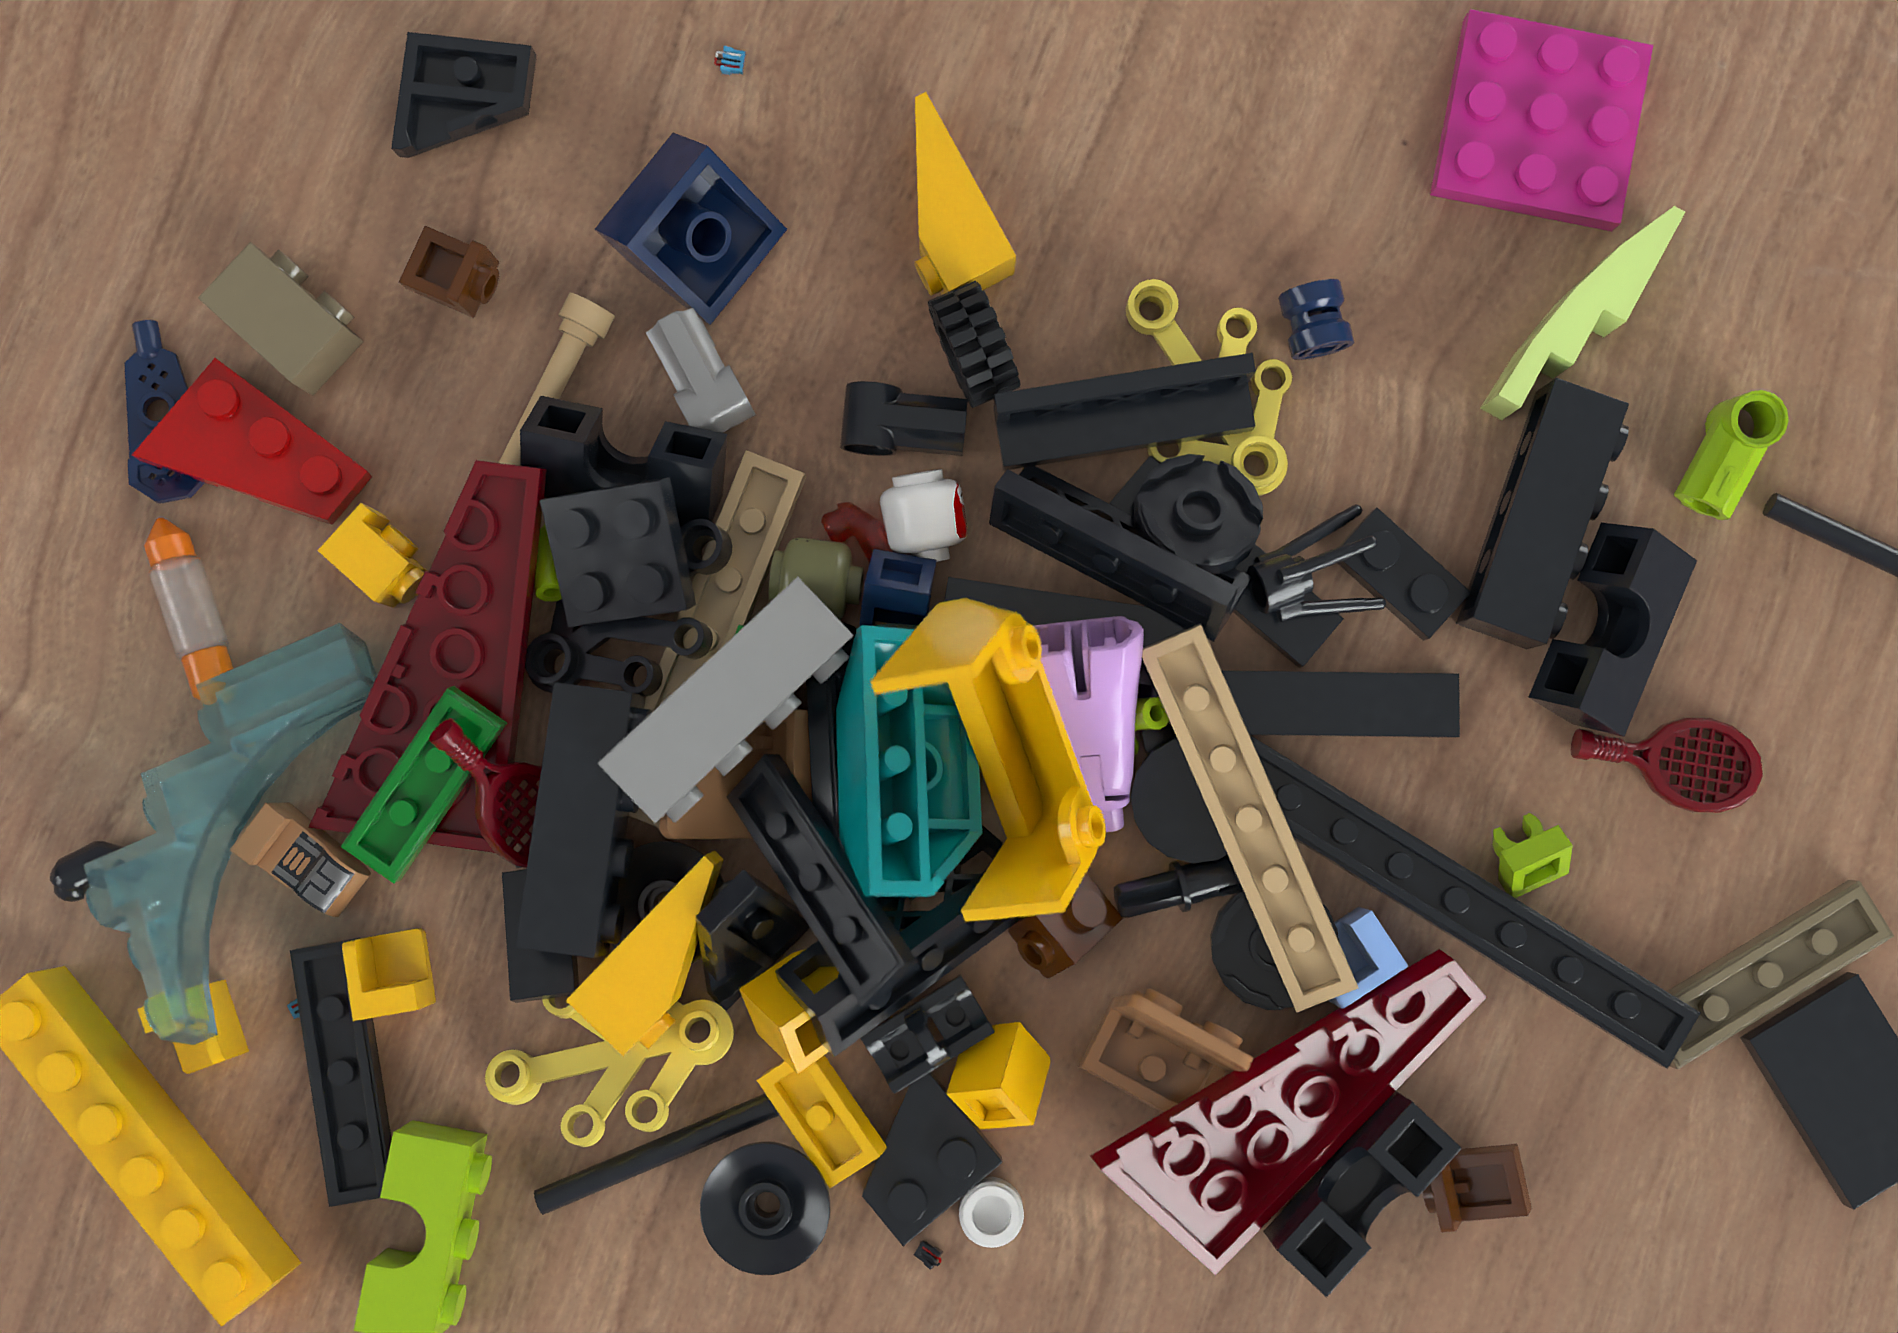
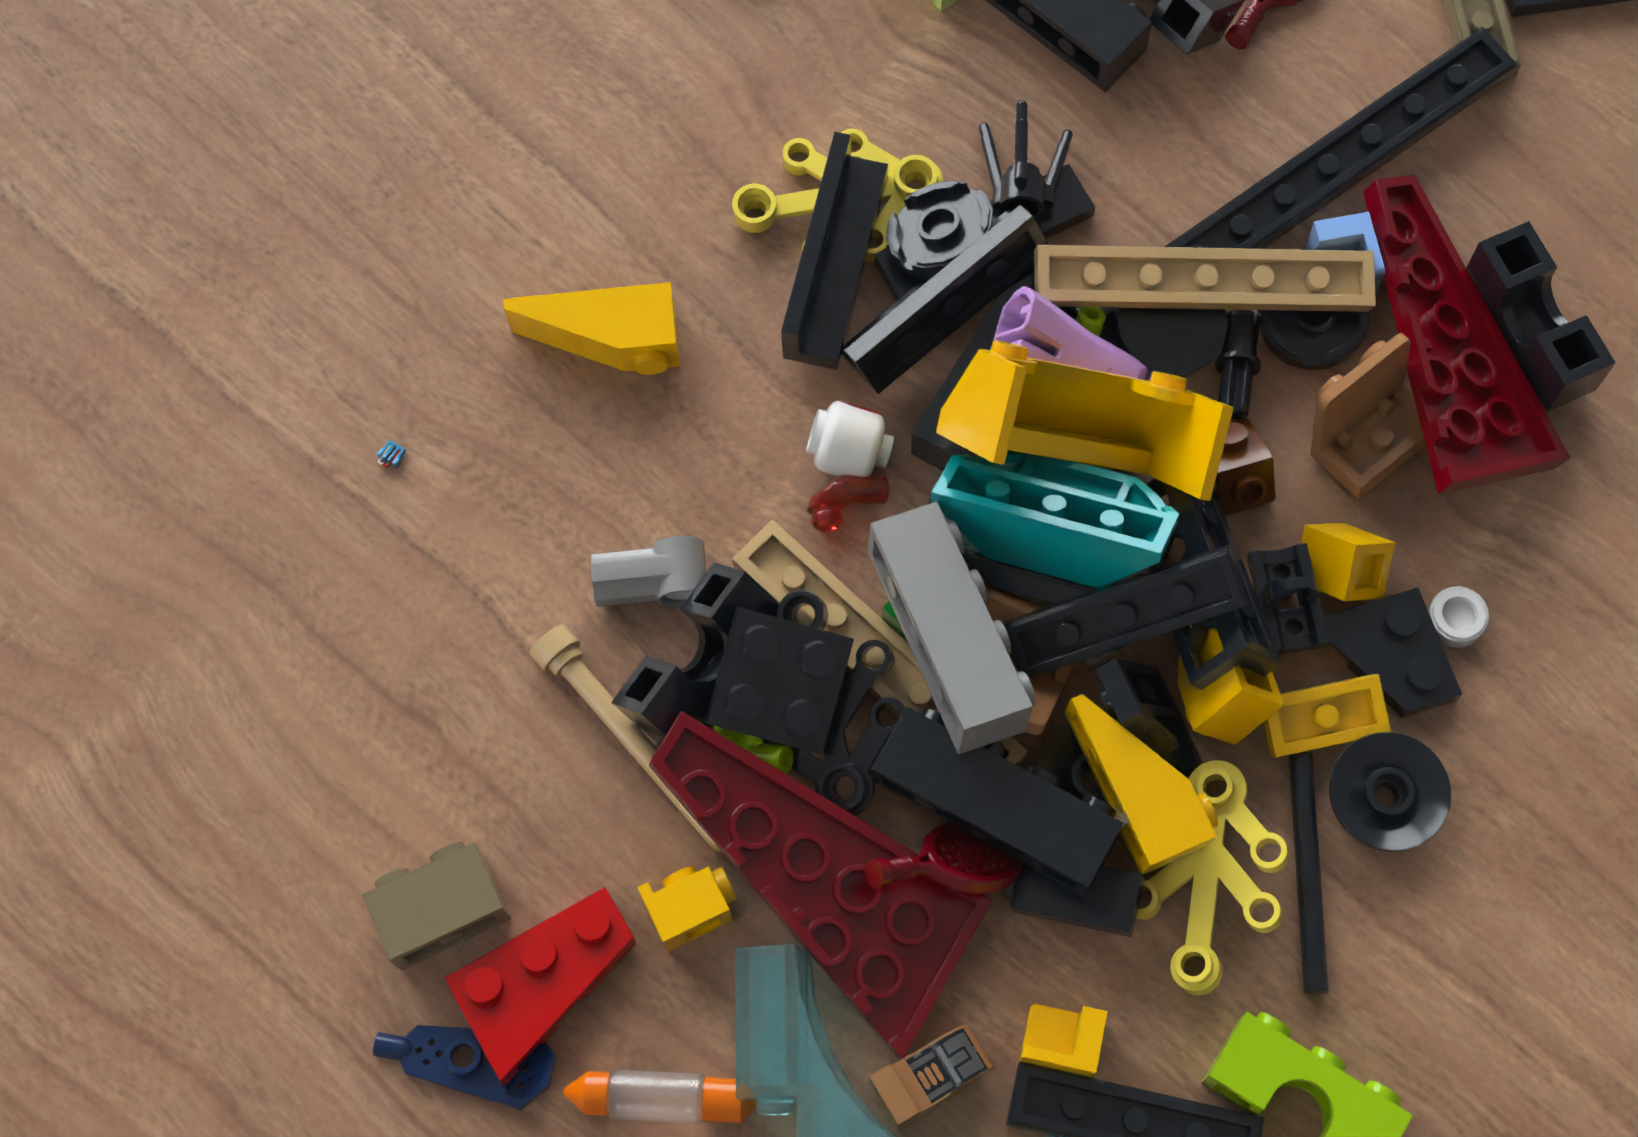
camera: 65 degrees left, 15 degrees down
green tile [341,686,507,884] -> none
black wing [391,32,537,158] -> none
reddish brown bracket [399,226,499,318] -> none
dark blue slope [594,132,787,325] -> none
olive head [769,537,864,620] -> none
black piece [840,381,968,456] -> none
dark blue panel [859,549,937,628] -> none
black piece [914,1241,943,1270] -> none
black tyre [928,281,1021,408] -> none
black tile [1222,671,1460,738] -> none
dark blue wheel [1278,279,1355,360] -> none
black plate [1337,507,1471,641] -> none
reddish brown bracket [1423,1144,1532,1233] -> none
lime tile [1492,813,1573,898] -> none

